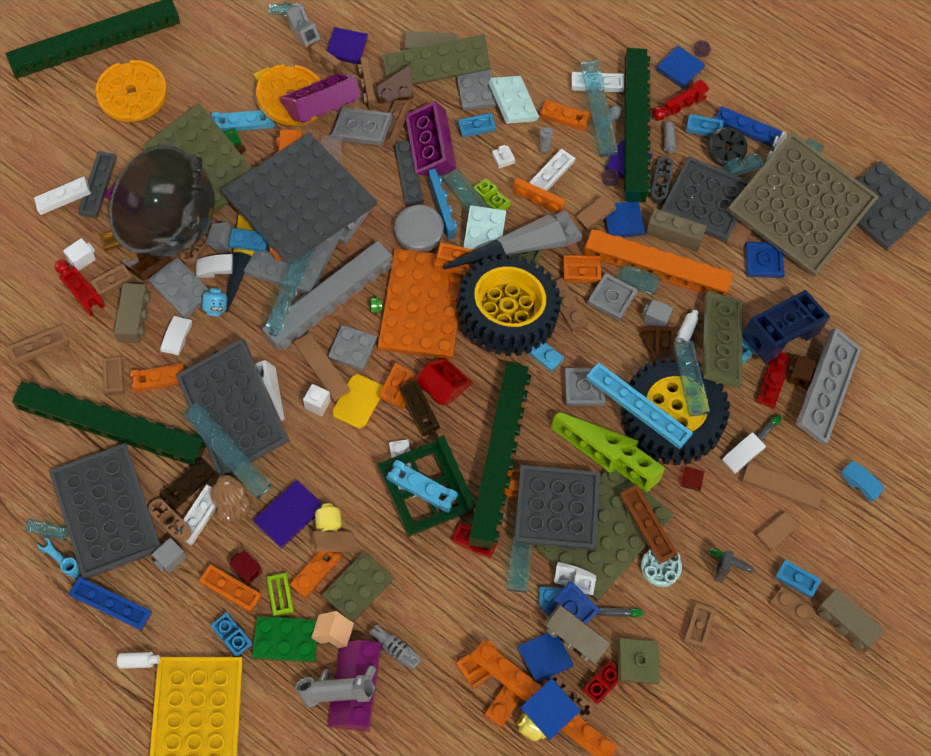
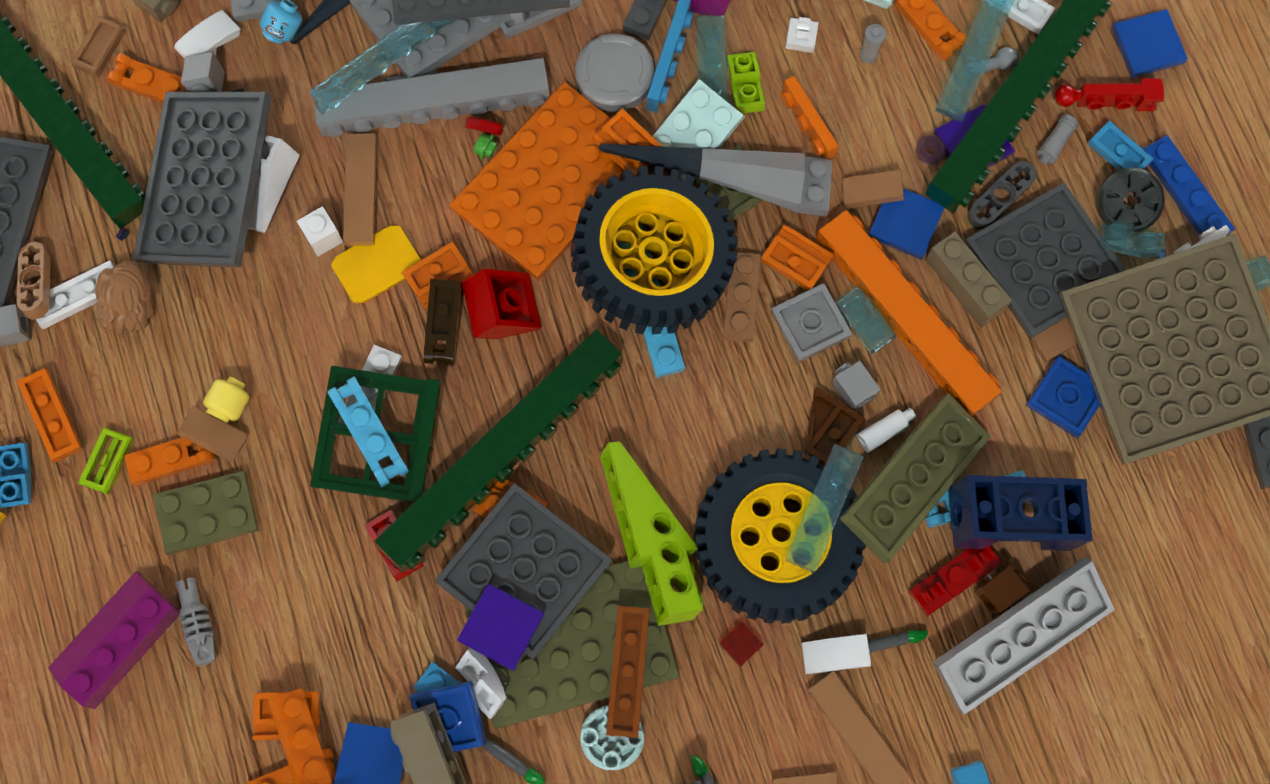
camera: 35 degrees right, 10 degrees up
dark brown plate [160,458,216,510] -> none
clear light blue plate [183,402,272,499] -> none
dark red brick [229,550,263,586] -> none
green plate [252,616,317,663] -> none
dark purple tile [253,480,323,549] -> none
light grey piece [295,666,376,707] -> none
light nougat piece [311,611,354,648] -> none
light grey plate [328,325,377,372] -> none
clear light blue plate [507,511,533,593] -> none
white plate [529,149,575,191] -> none
light grey plate [564,368,605,406] -> none
medium azure plate [586,362,693,449] -> none
plate [693,40,711,57] -> none
none -> light grey brick [181,51,225,92]
none -> dark purple tile [457,584,545,672]
none -> red tile [465,116,503,136]

